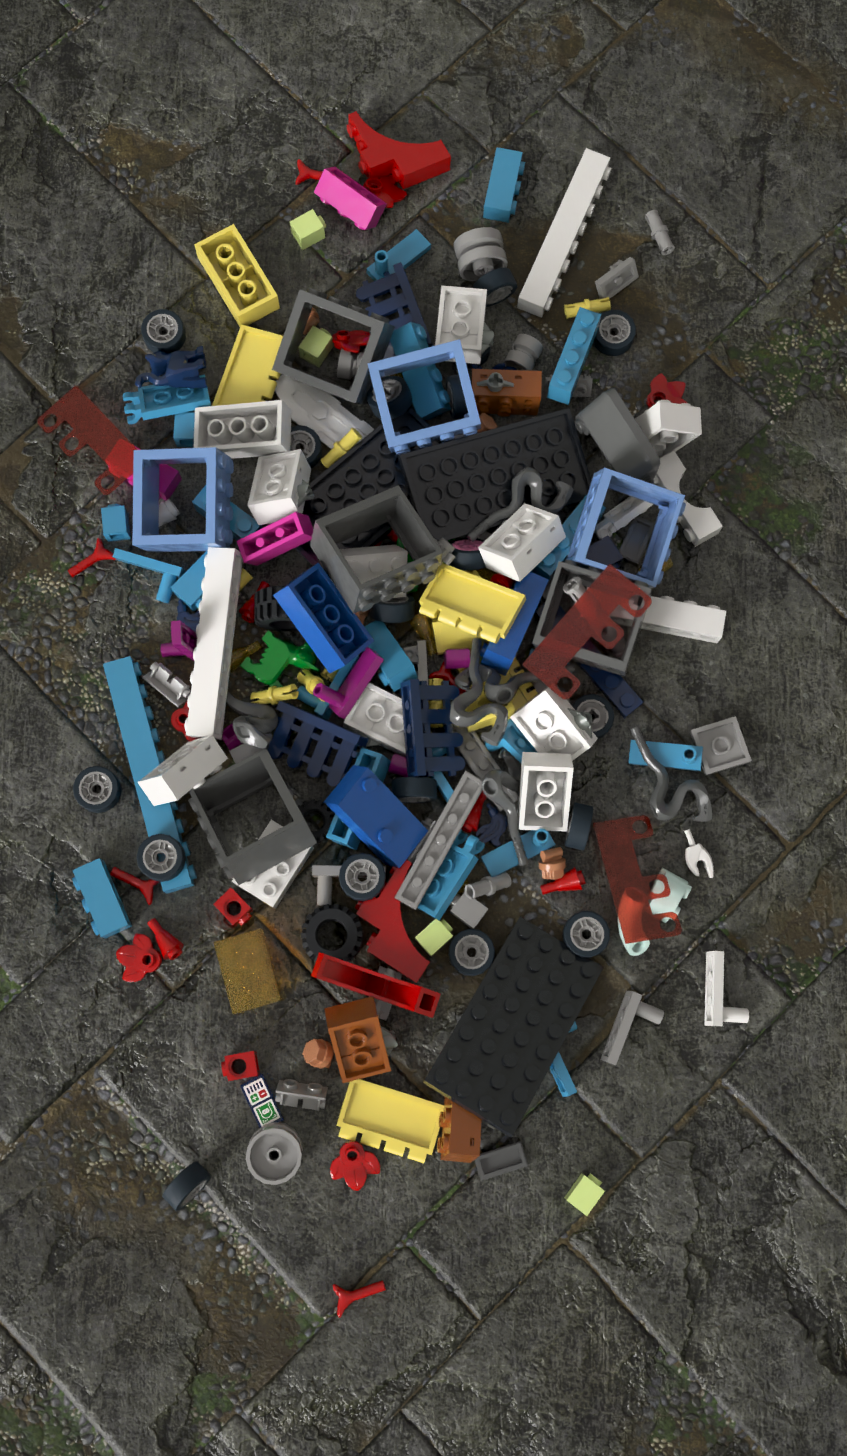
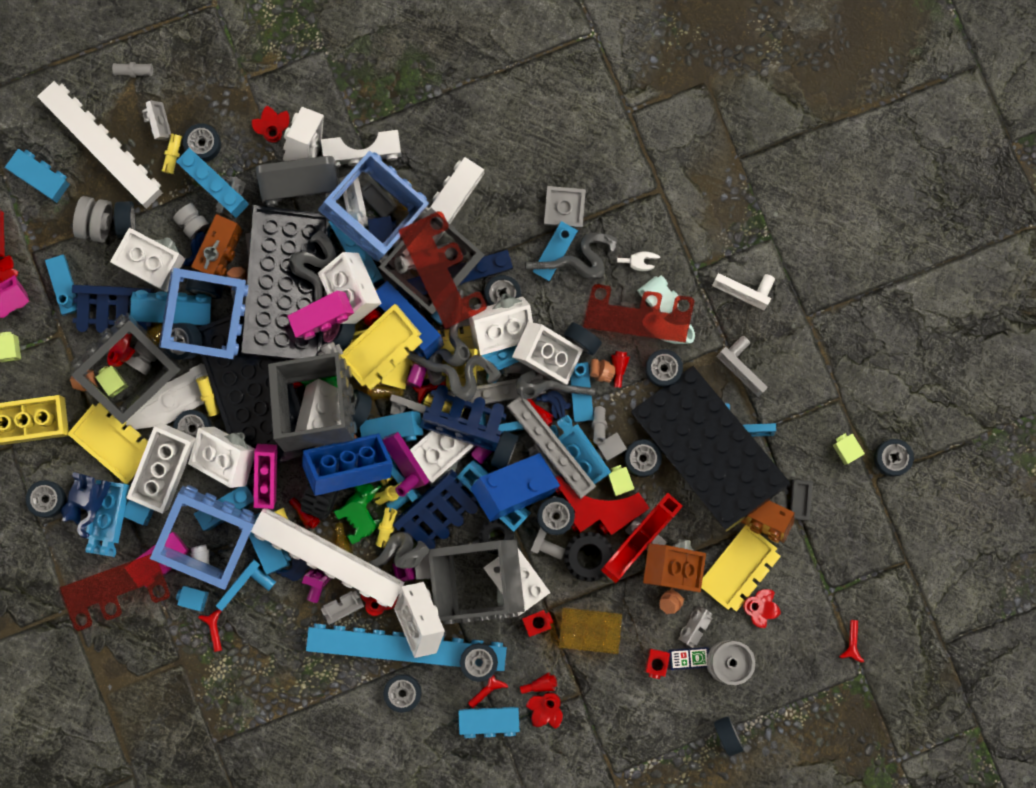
camera: 65 degrees left, 5 degrees up
none -> dark pink brick [287,290,354,340]
none -> wheel [874,439,914,477]

